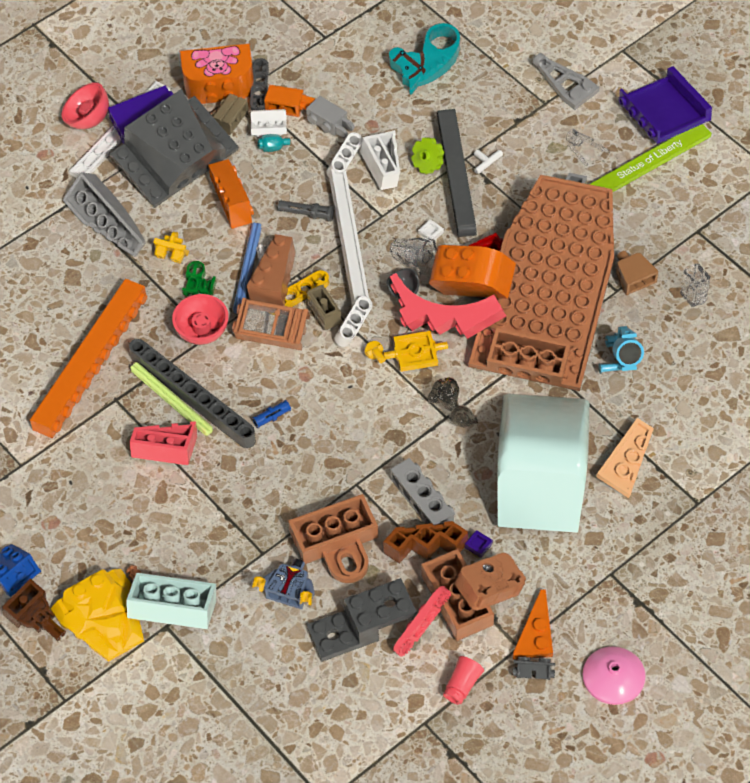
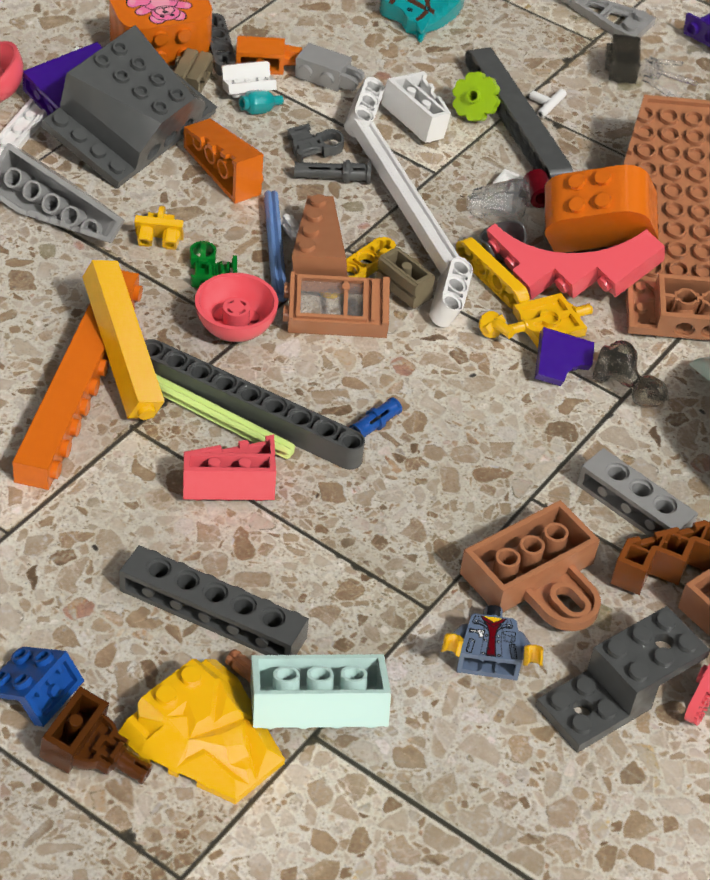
camera: 20 degrees left, 10 degrees down
none -> yellow brick [82,260,165,420]
none -> dark grey brick [119,545,309,655]
none -> dark grey piece [287,124,344,162]
none -> yellow beam [455,237,530,310]
none -> dark red brick [523,169,549,208]
none -> dark purple tile [534,327,595,386]
none -> clear smoke brick [605,34,641,84]

